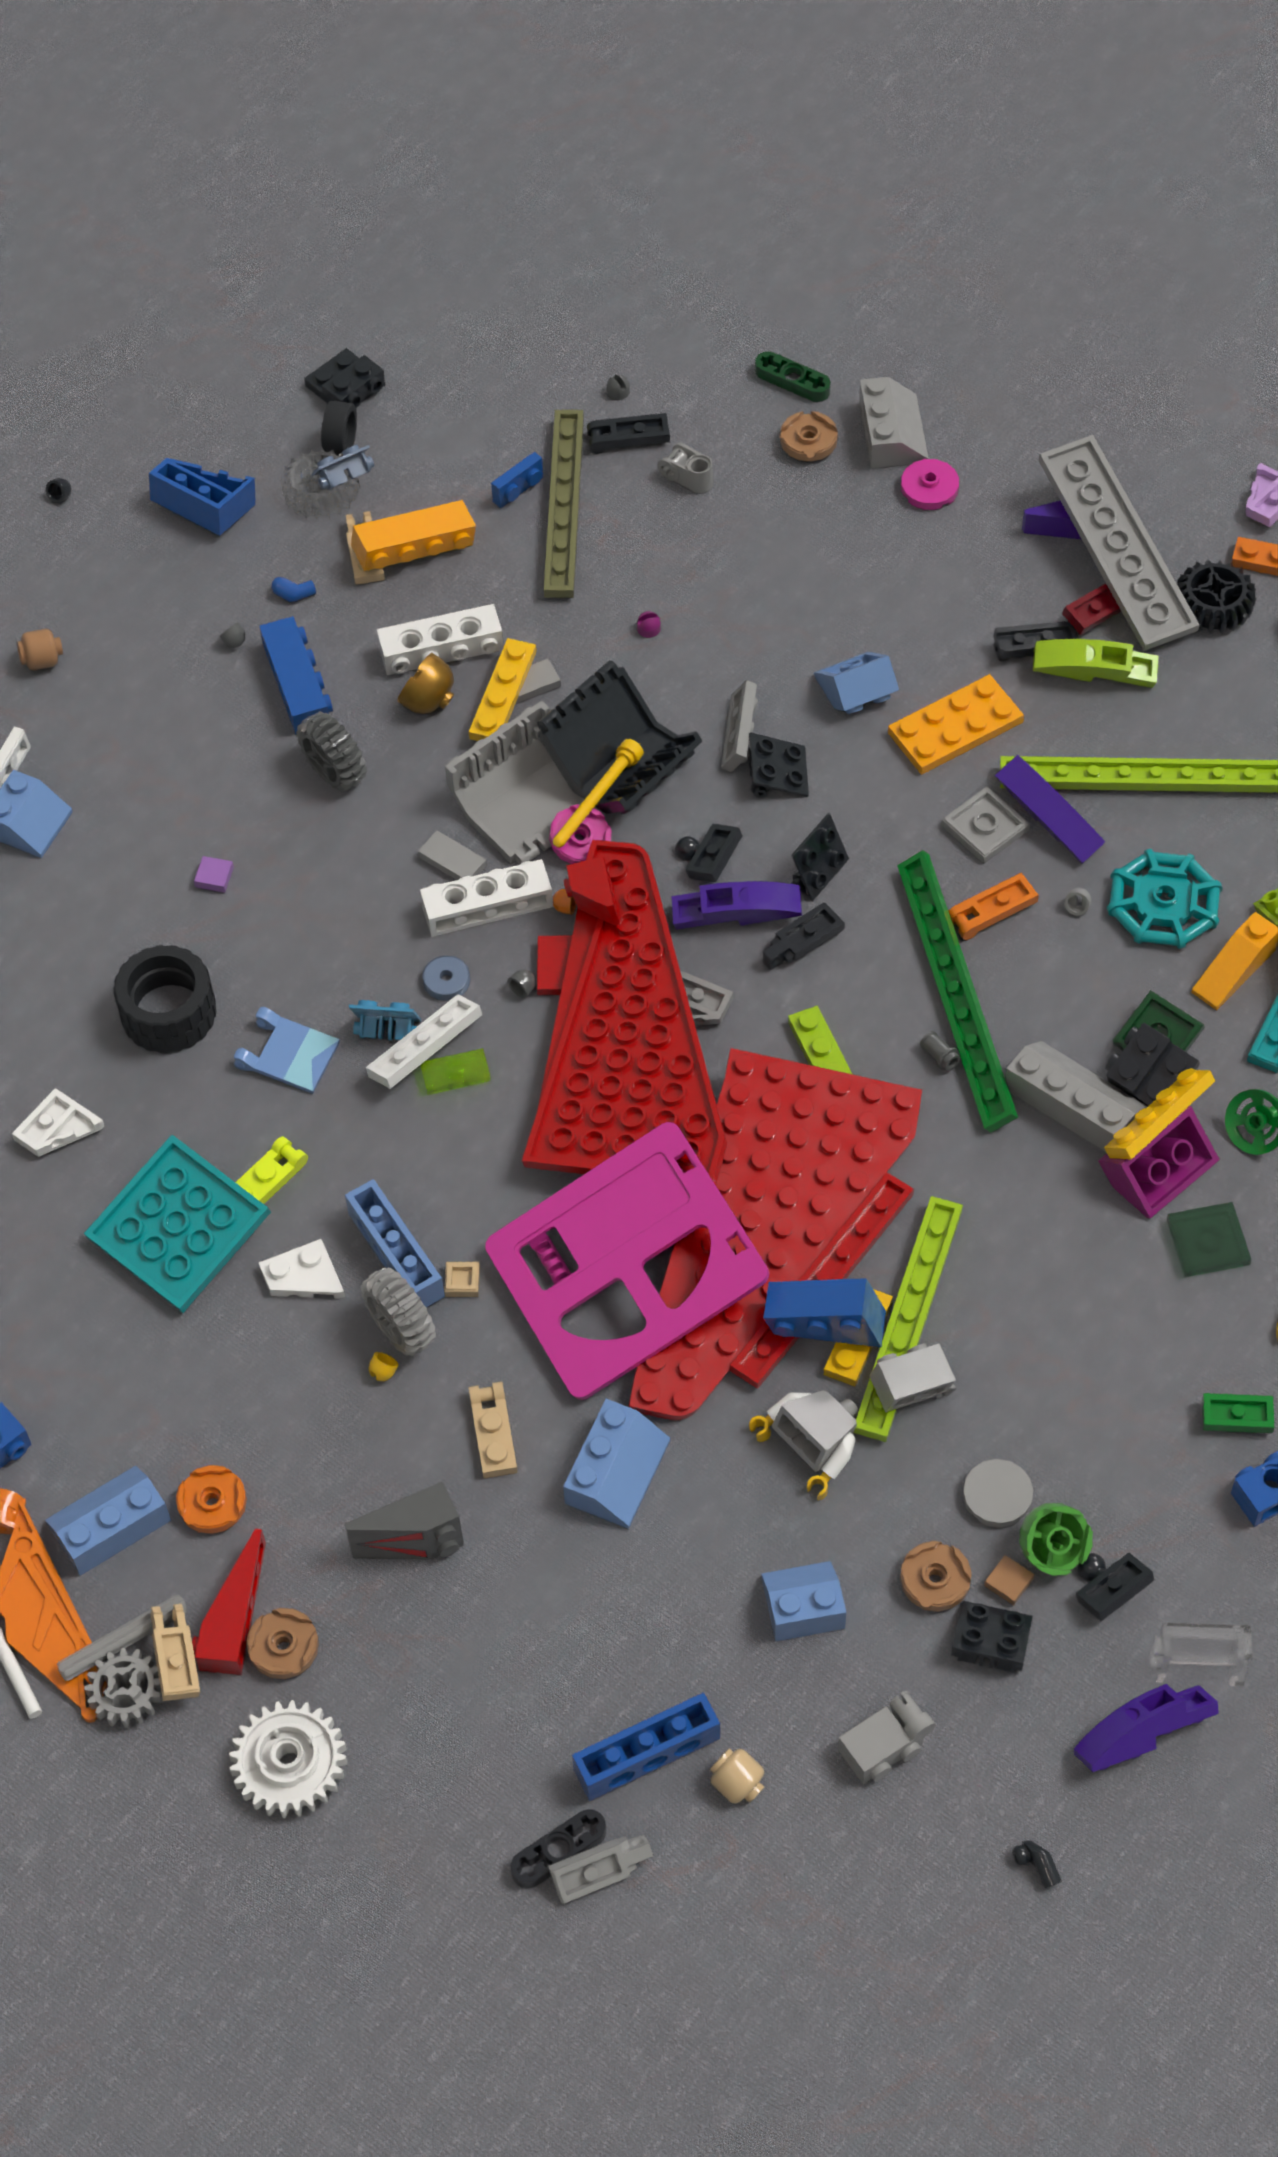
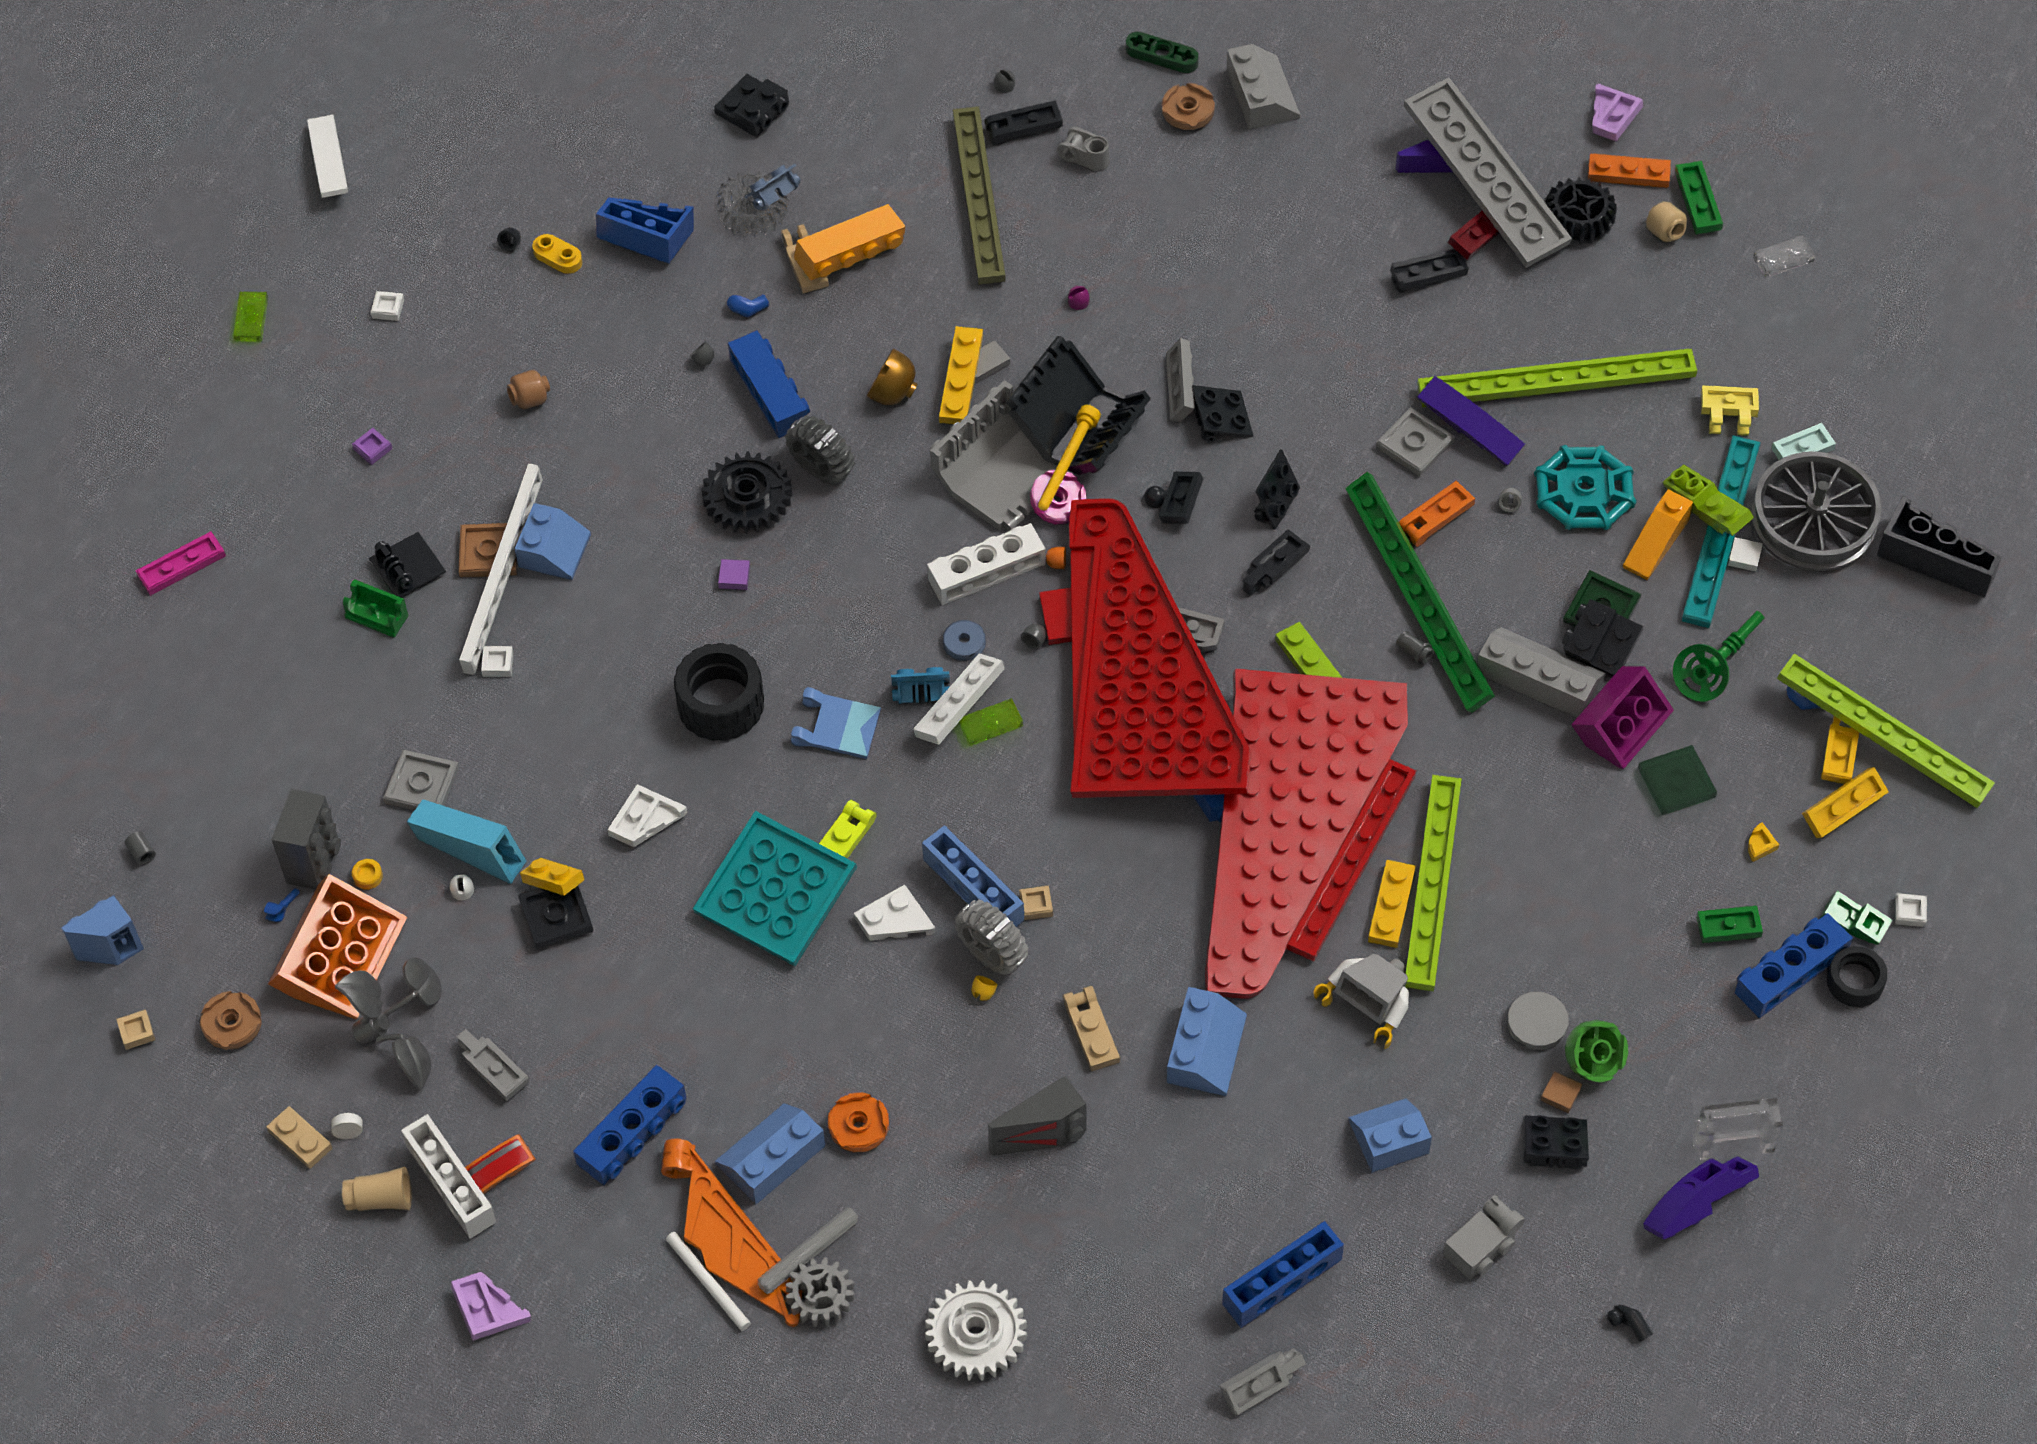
camera: 10 degrees left, 0 degrees up
tan hinge [151,1604,200,1701] -> none
red slope [192,1529,266,1675] -> none
medium nougat plate [246,1608,319,1679] -> none
black tyre [321,401,357,458] -> none
white brick [377,604,504,676] -> none
light grey tile [418,830,487,880] -> none
dark pink door [485,1122,769,1400] -> none
blue plate [491,452,544,508] -> none
black beam [511,1809,606,1888] -> none
red slope [564,856,620,925] -> none
dark purple slope [671,881,803,930] -> none
tan head [709,1748,764,1804] -> none
blue wedge [763,1278,886,1348] -> none
medium blue slope [814,652,899,714] -> none
light grey hinge [869,1343,957,1412] -> none
light orange plate [888,674,1024,775] -> none
medium nougat plate [900,1541,972,1612] -> none
dark pink plate [901,459,959,510] -> none
lime slope [1032,639,1159,688] -> none
black plate [1076,1552,1155,1622] -> none
yellow plate [1104,1068,1215,1160] -> none
none -> yellow plate [532,234,582,274]
none -> black gear [701,451,793,534]

